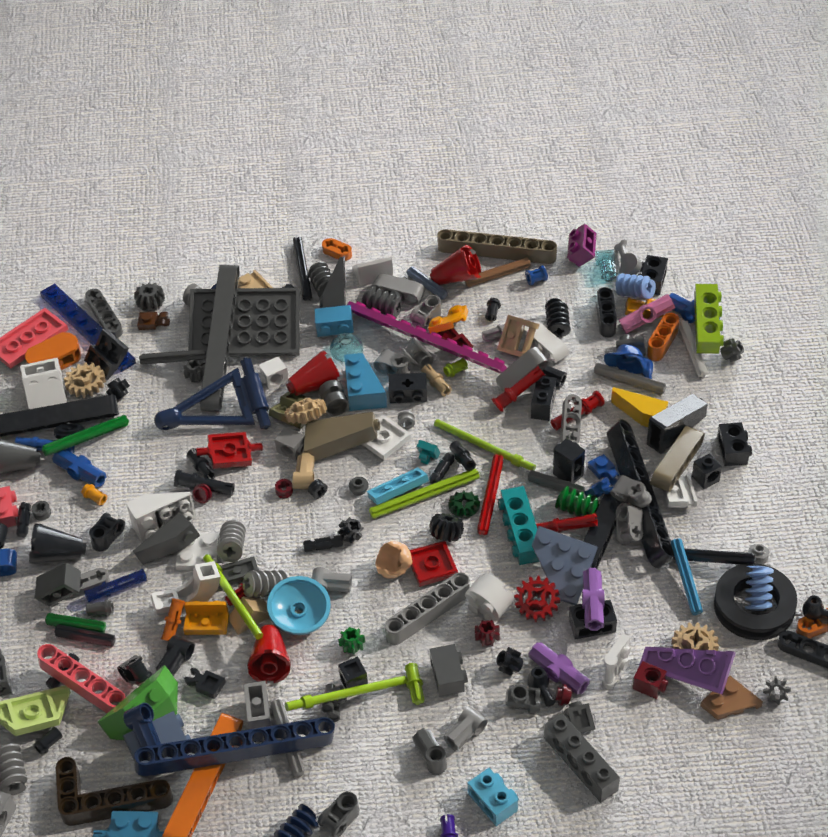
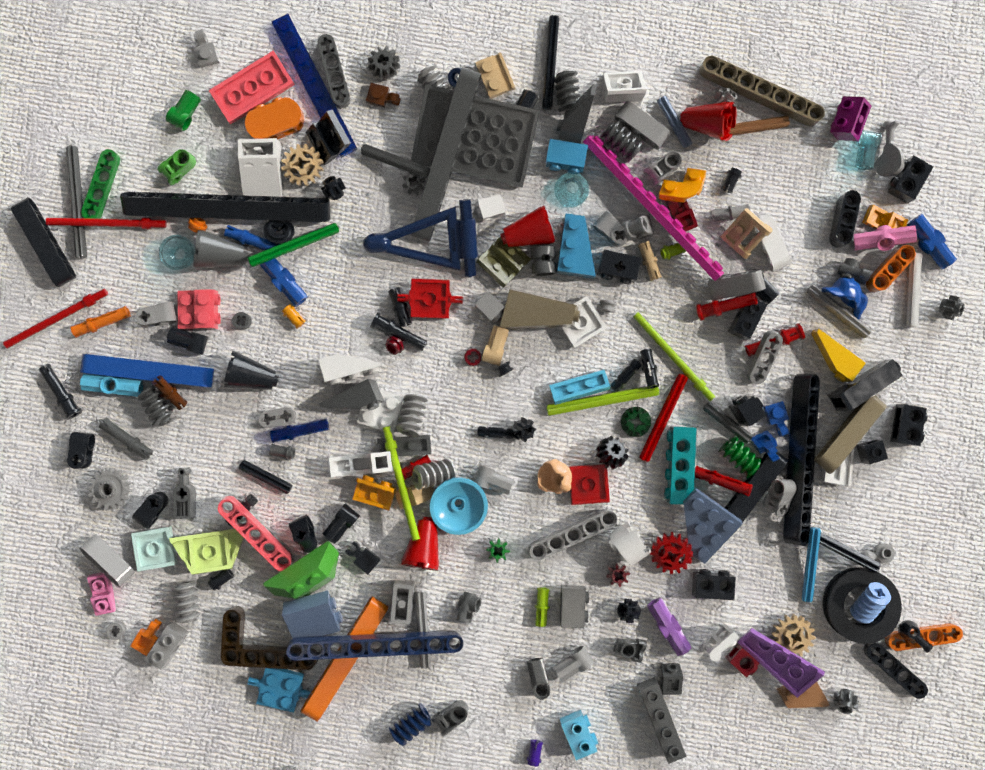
camera: 10 degrees right, 40 degrees up
black axle [16,502,31,538] -> none
dark grey brick [35,563,81,606] -> none
green axle [45,613,106,633] -> none
black piece [89,513,125,552] -> none
dark blue piece [123,703,161,748] -> none
orange pin [161,598,185,641] -> none
tan gear [284,398,327,424] -> none
lime bar [285,675,407,711] -> none
orange beam [322,238,352,261] -> none
black brick [338,656,368,689] -> none
dark grey plate [349,477,369,496] -> none
teal tile [416,440,440,465] -> none
blue bush [525,265,548,285] -> none
black bar [527,667,556,707] -> none
black piece [545,298,571,337] -> none
dark red plate [555,684,572,706] -> none
medium lavender piece [582,568,605,631] -> none
light grey piece [610,475,652,508] -> none
light blue piece [615,273,656,299] -> none
lime brick [694,284,724,354] -> none

